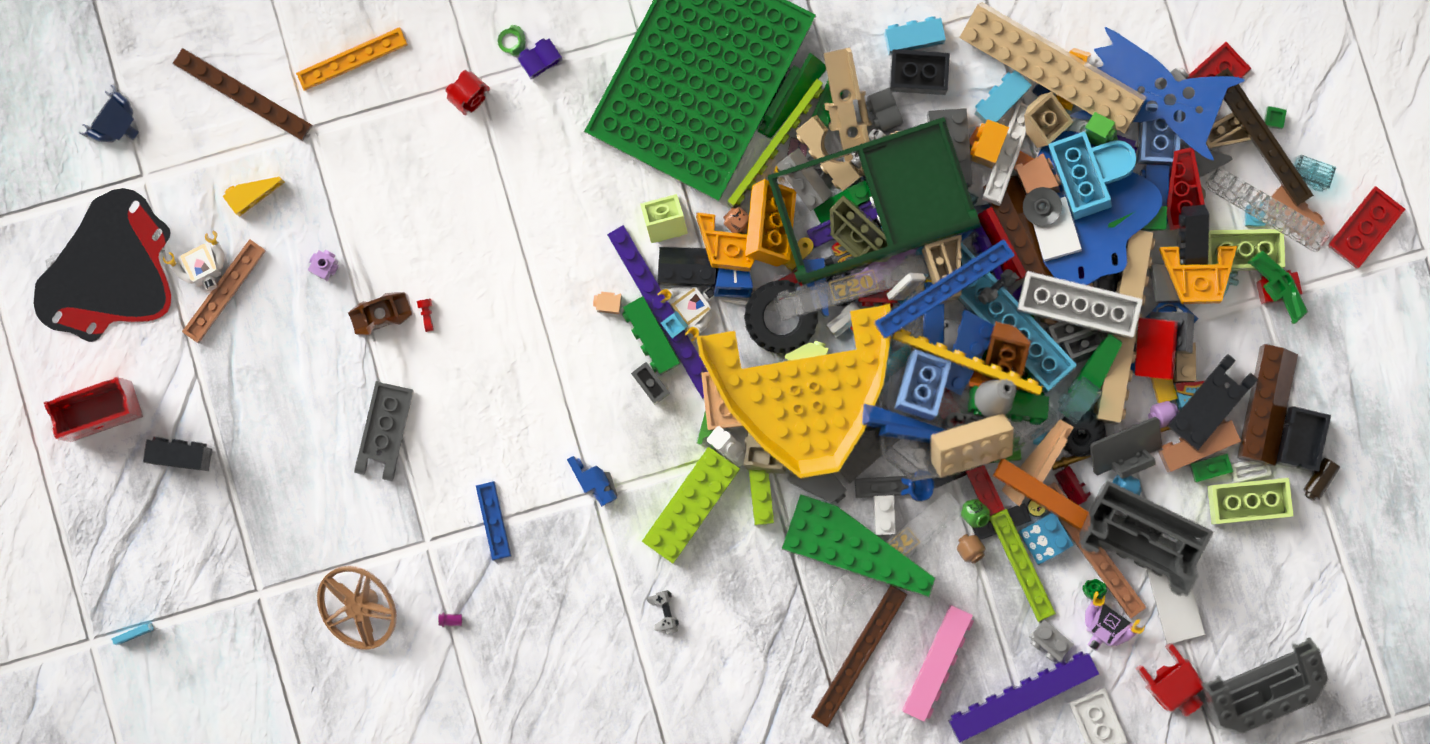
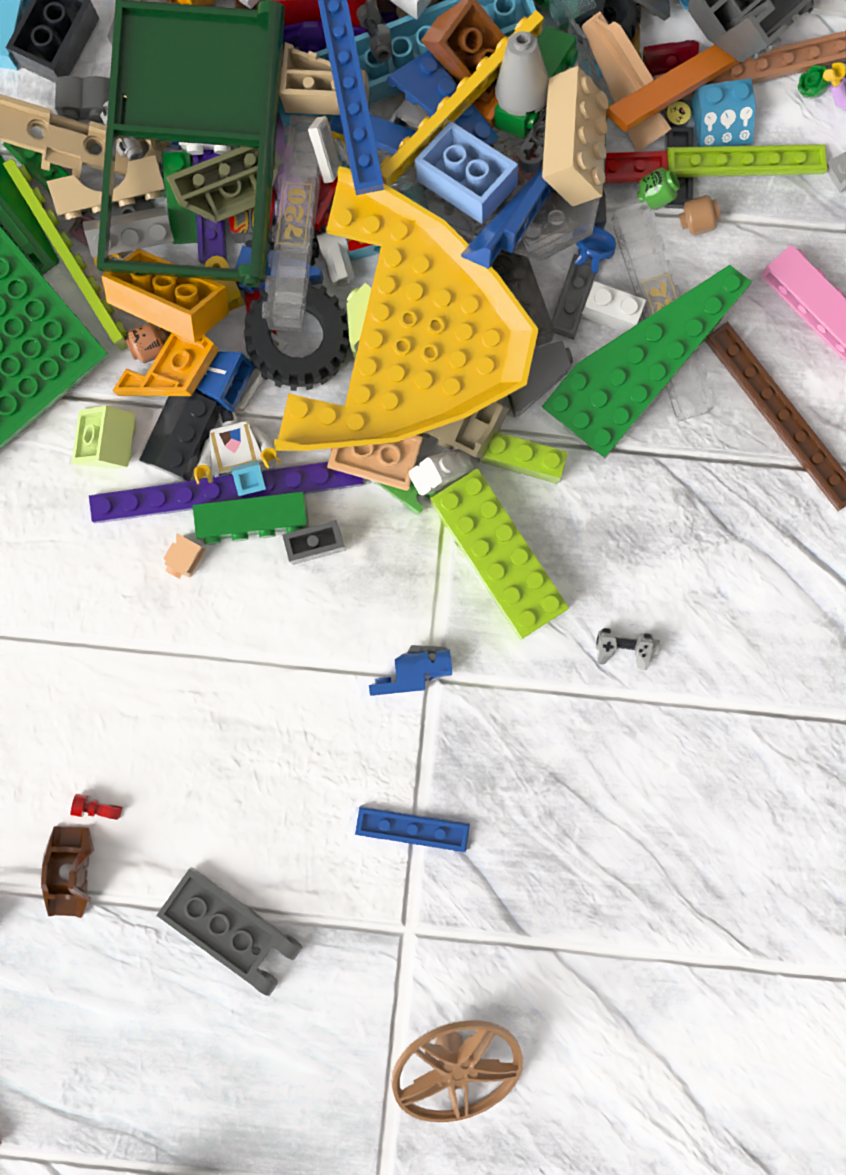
camera: 65 degrees left, 0 degrees up
magenta pin [438,612,462,628] -> none

